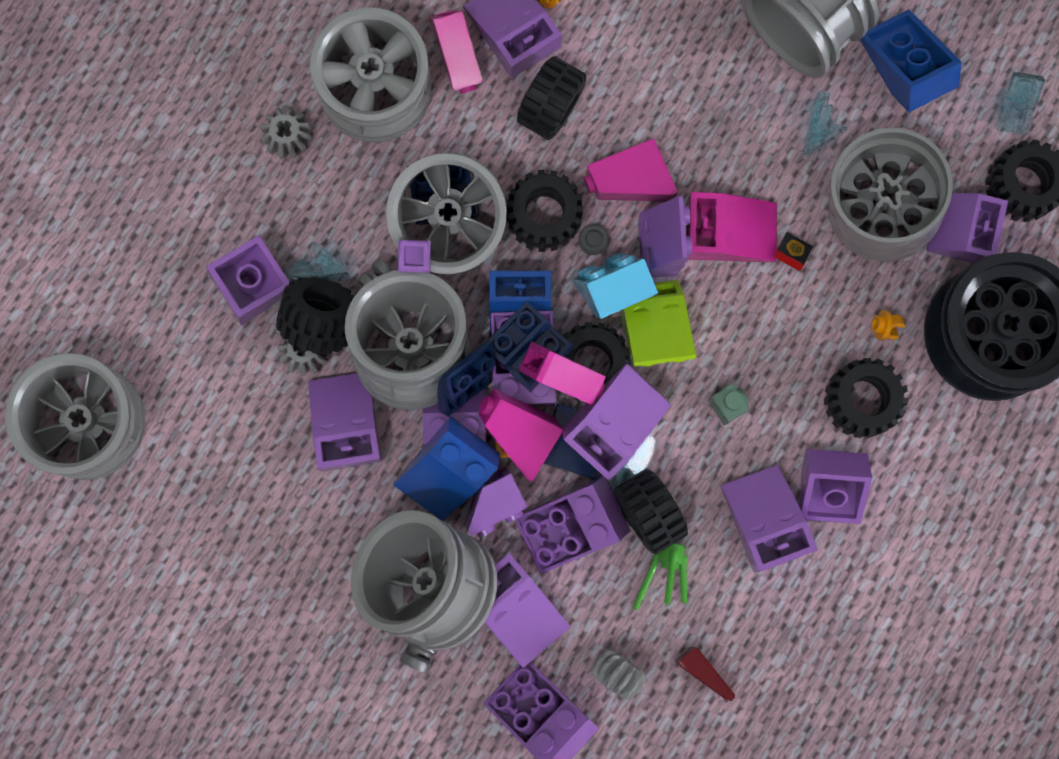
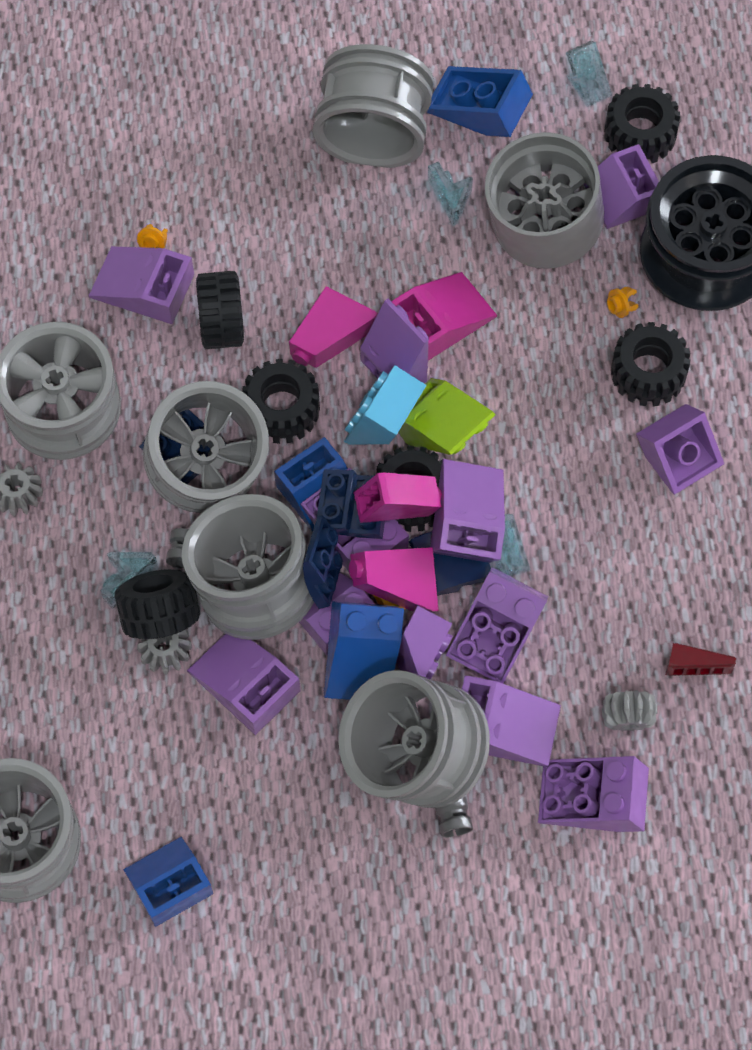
camera: 30 degrees left, 15 degrees down
medium lavender slope [206,235,289,325] -> none
medium lavender tile [398,240,431,273] -> none
slope [429,9,483,94] -> none
dark grey tile [579,224,609,255] -> none
black tyre [614,468,688,555] -> none
bright green plant [633,543,688,610] -> none
sand green brick [708,384,750,426] -> none
medium lavender slope [720,465,818,573] -> none
tile [774,232,813,271] -> none
none -> blue slope [123,837,214,927]

